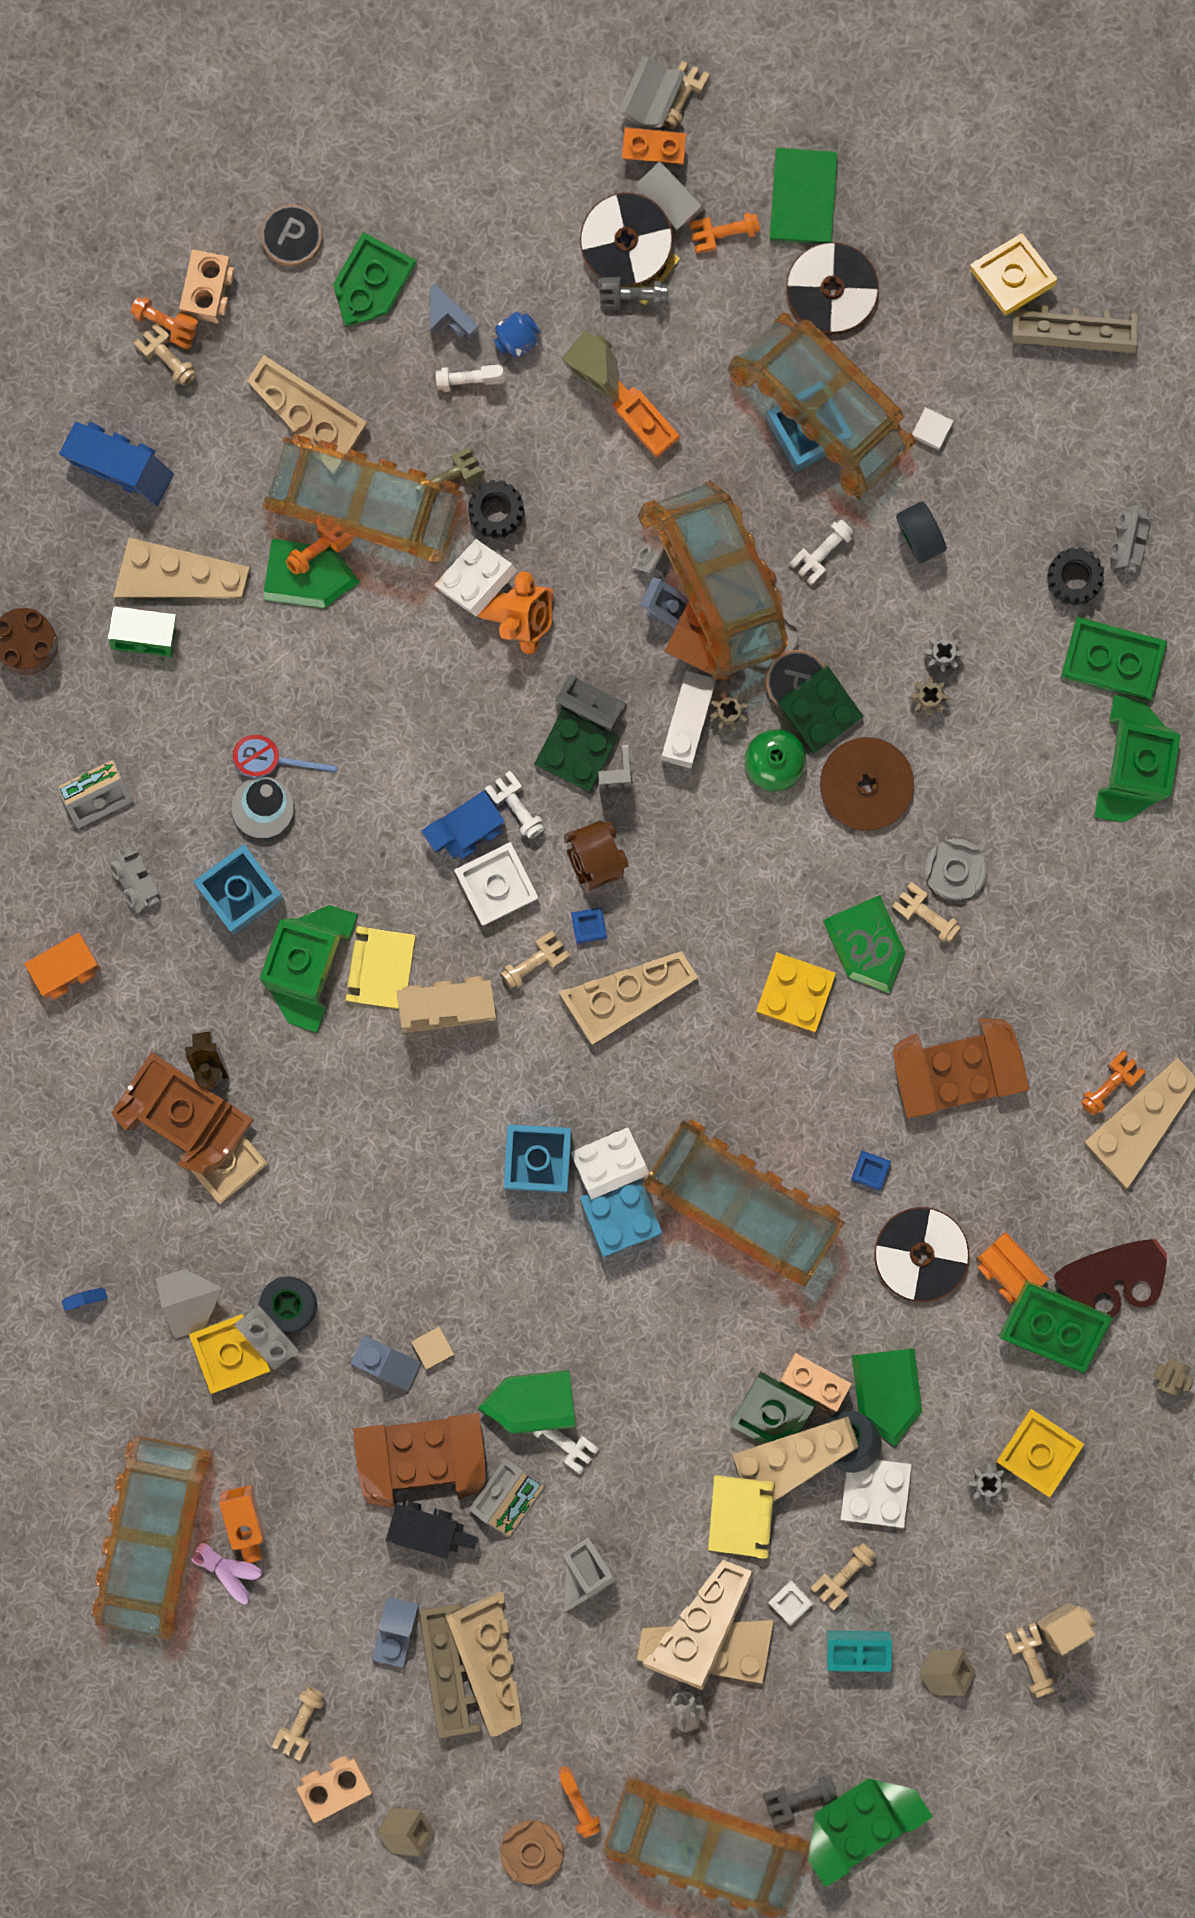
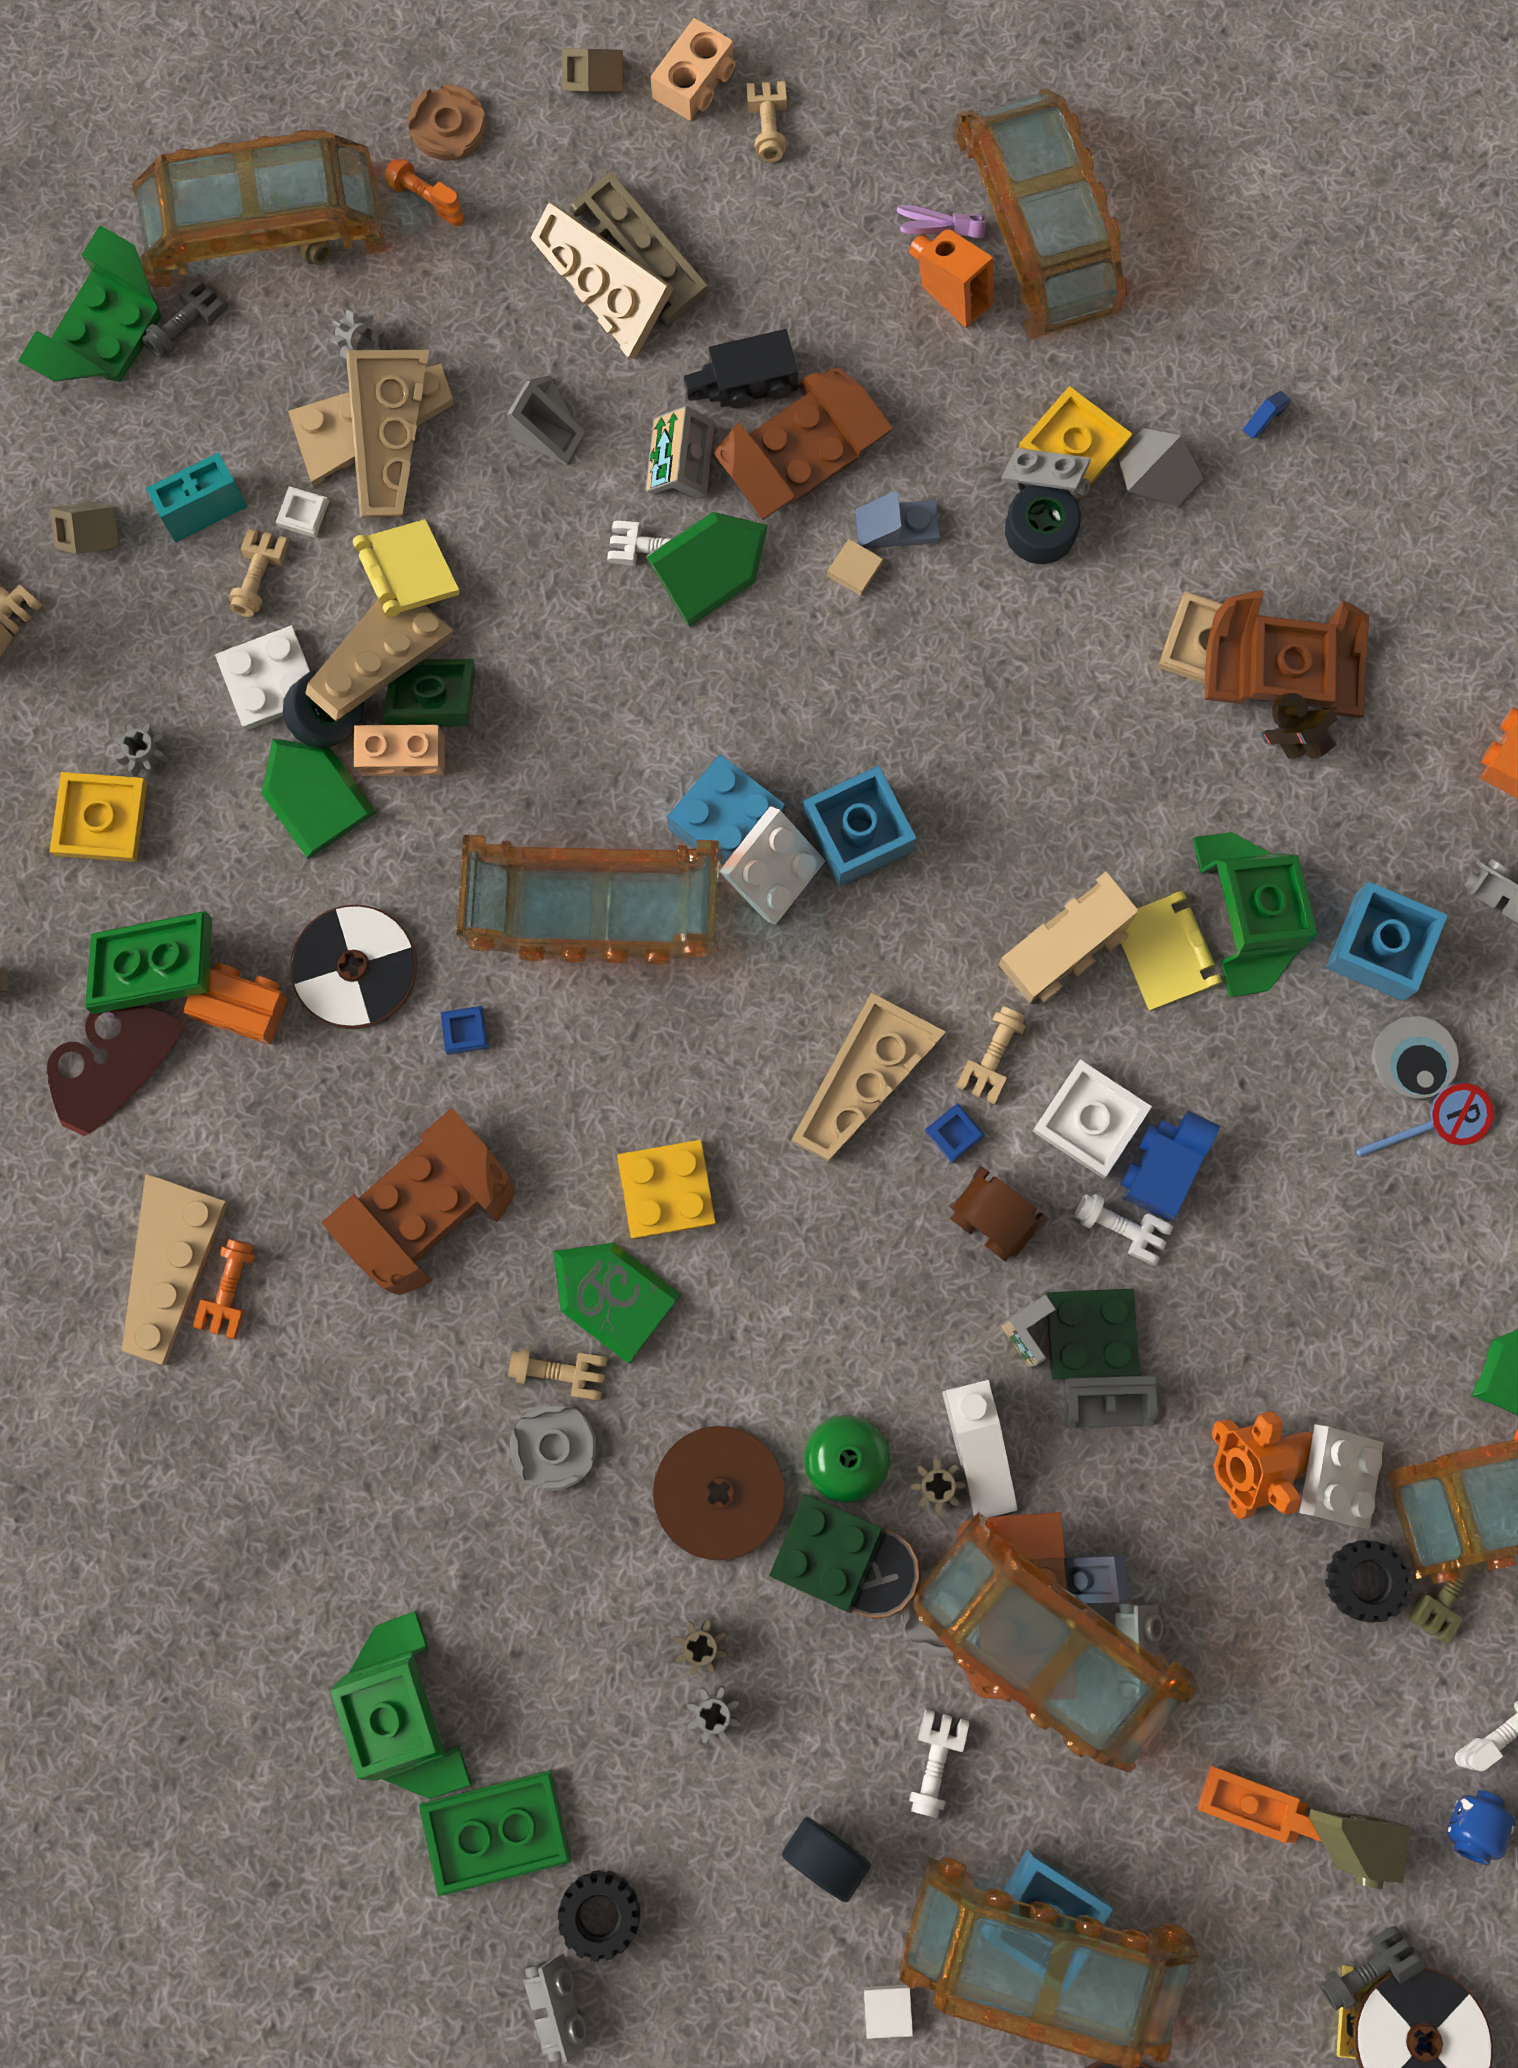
camera: 150 degrees right, 5 degrees down
sand blue slope [372,1597,418,1667] -> none

